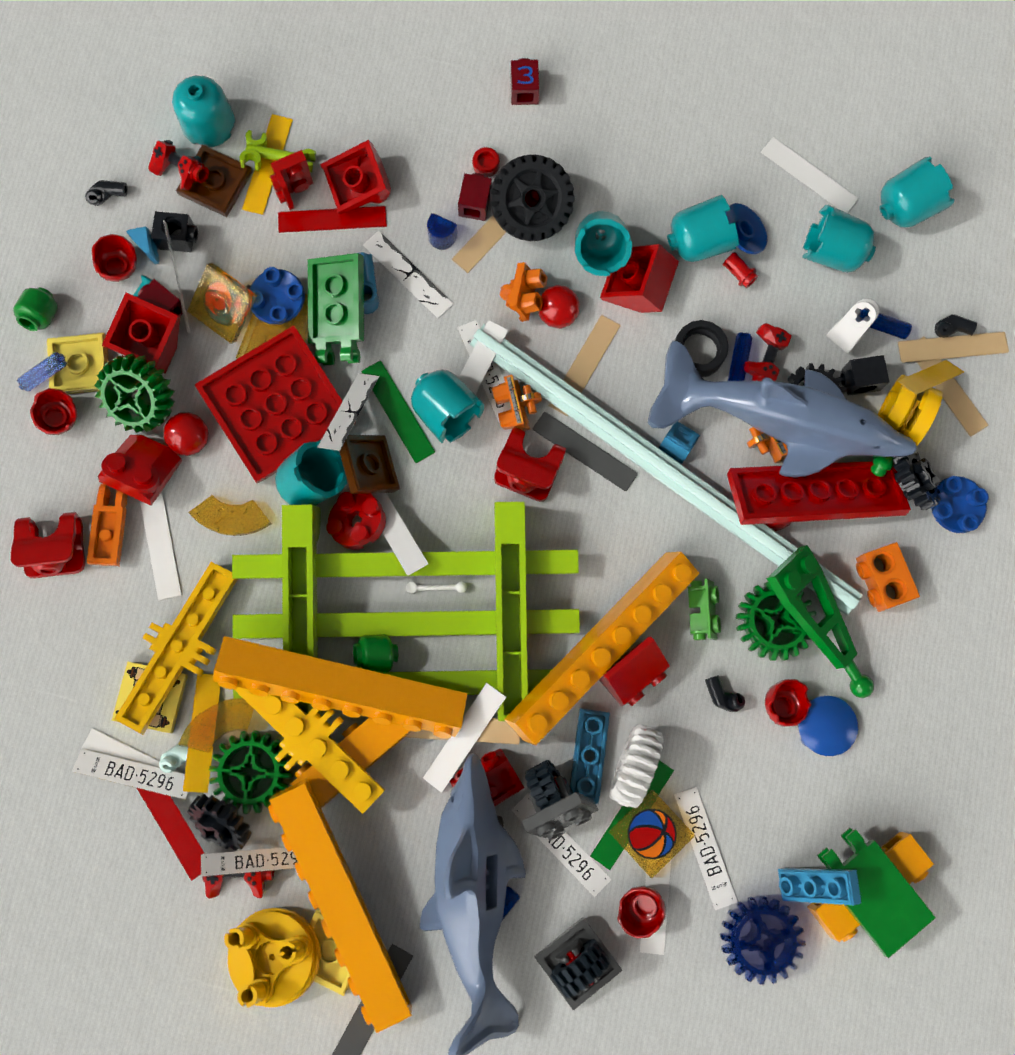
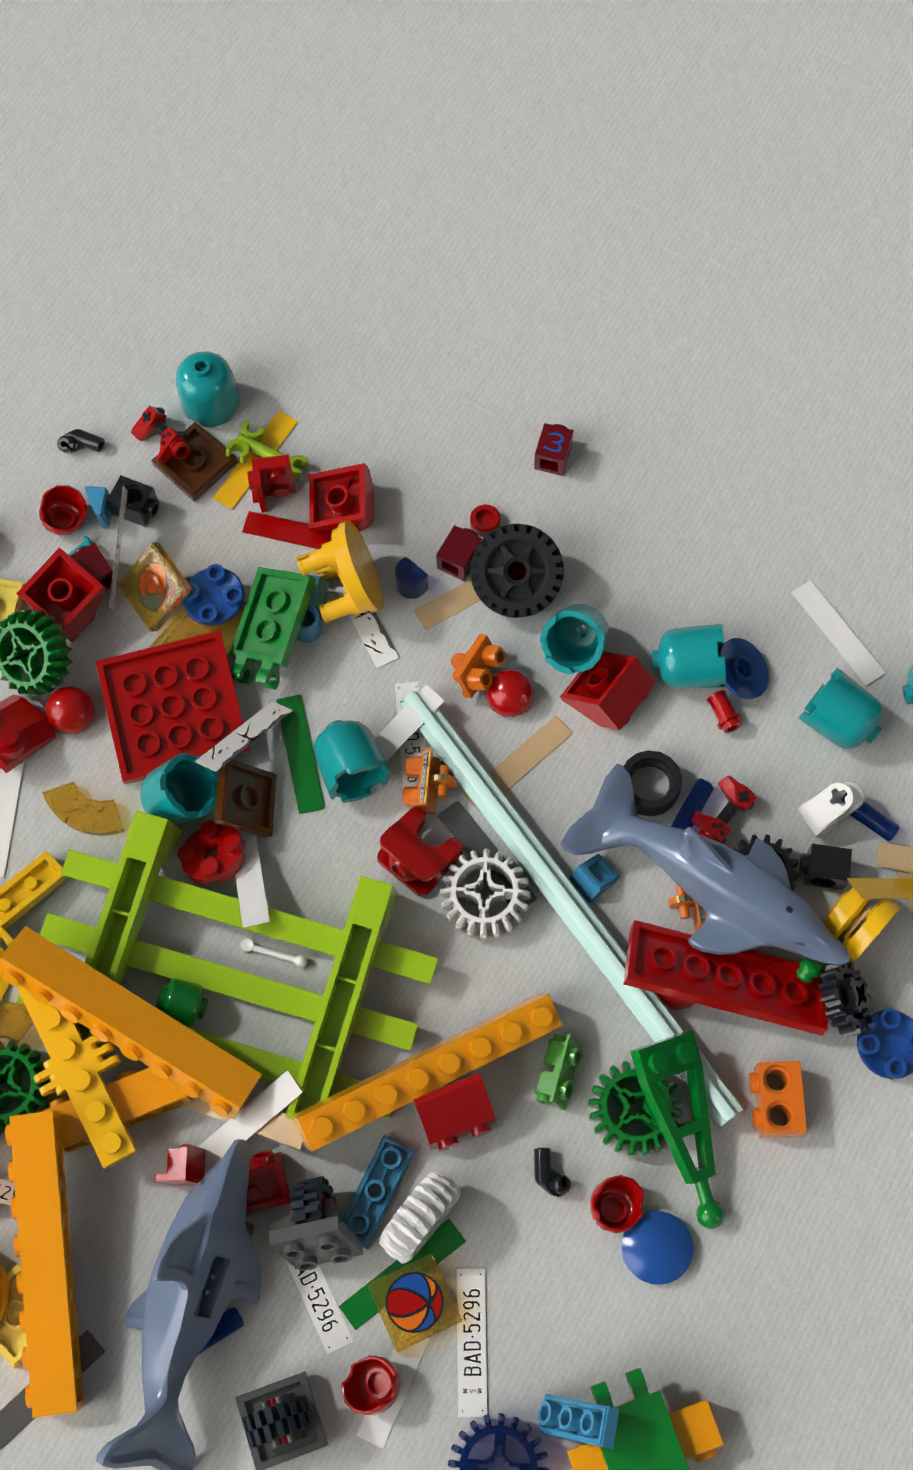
camera: 25 degrees right, 10 degrees down
none -> panel [154,1144,206,1186]
none -> yellow piece [296,521,384,623]
none -> white gear [440,848,530,939]

